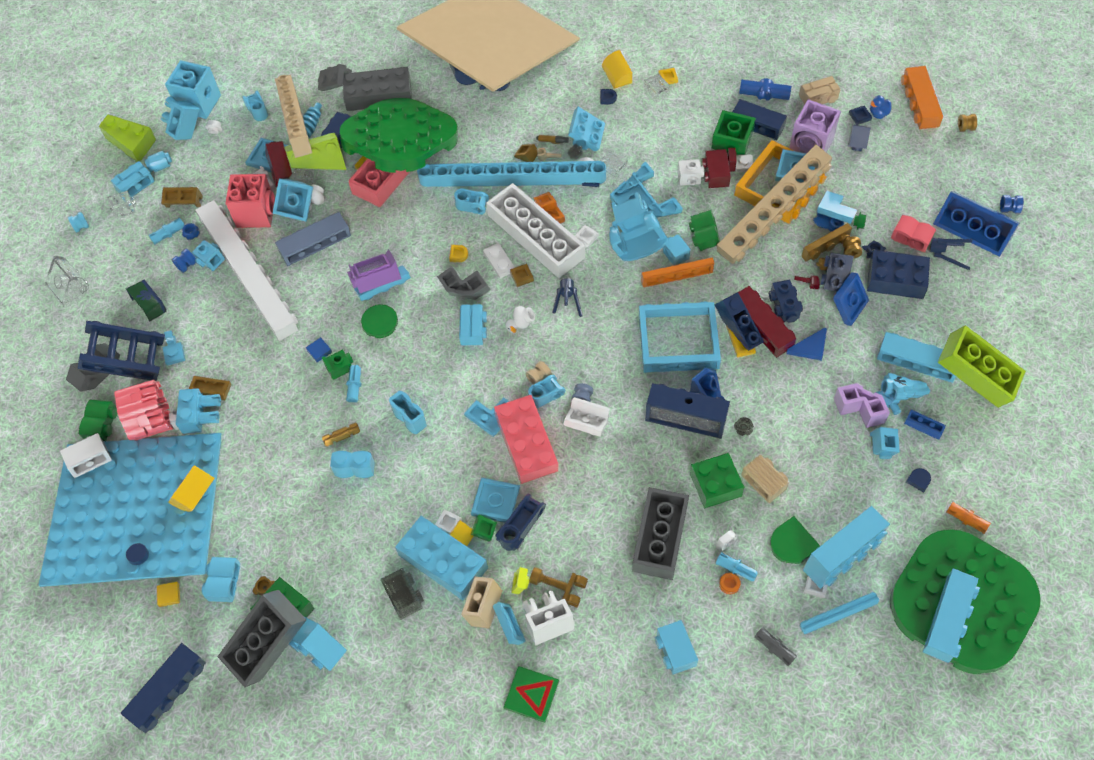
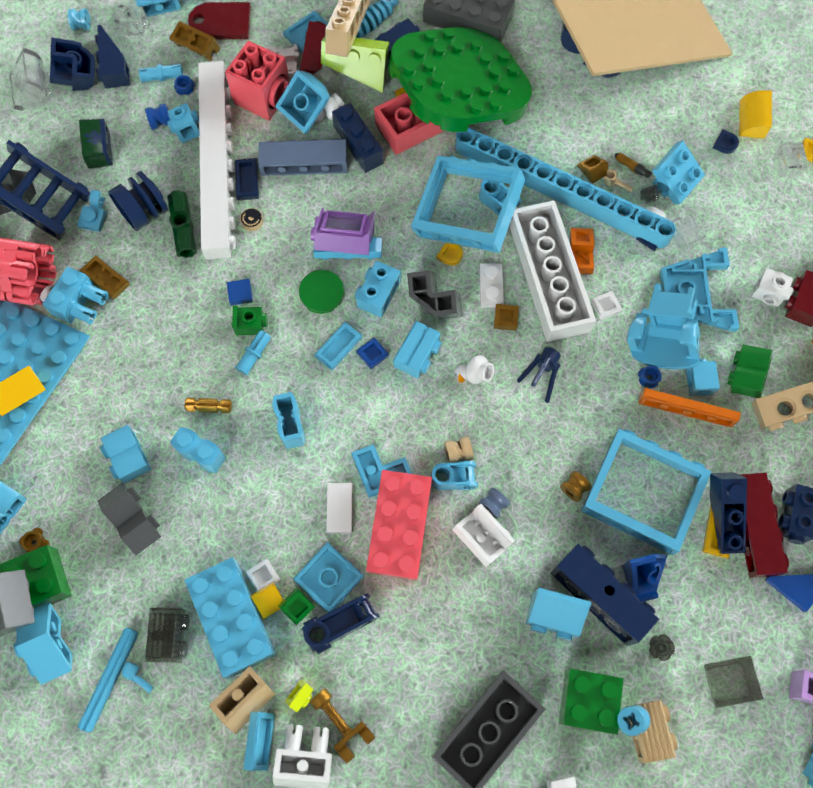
camera: 25 degrees right, 10 degrees up
none -> dark blue brick [49,37,95,91]
none -> medium azure axle [78,628,138,732]
none -> dark blue slope [95,25,130,88]
none -> dark grey brick [98,482,161,556]
none -> medium azure brick [100,424,151,483]
none -> dark blue wheel [108,171,168,231]
none -> medium azure hand [122,662,154,693]
none -> dark green piece [167,190,197,258]
none -> dark red tile [188,2,251,40]
none -> dark blue tile [235,158,259,200]
none -> black tile [240,208,263,231]
none -> medium azure tile [314,322,363,371]
none -> white tile [327,483,352,534]
none -> dark blue brick [332,102,384,173]
none -> medium azure brick [355,261,401,318]
none -> blue tile [356,337,389,369]
none -> medium azure window [411,155,525,253]
none -> medium azure slope [526,588,591,641]
none -> pearl gold wheel [560,471,592,502]
none -> medium azure wheel [617,705,650,736]
none -> blue plate [638,366,662,388]
none -> clear smoke piece [704,656,763,708]

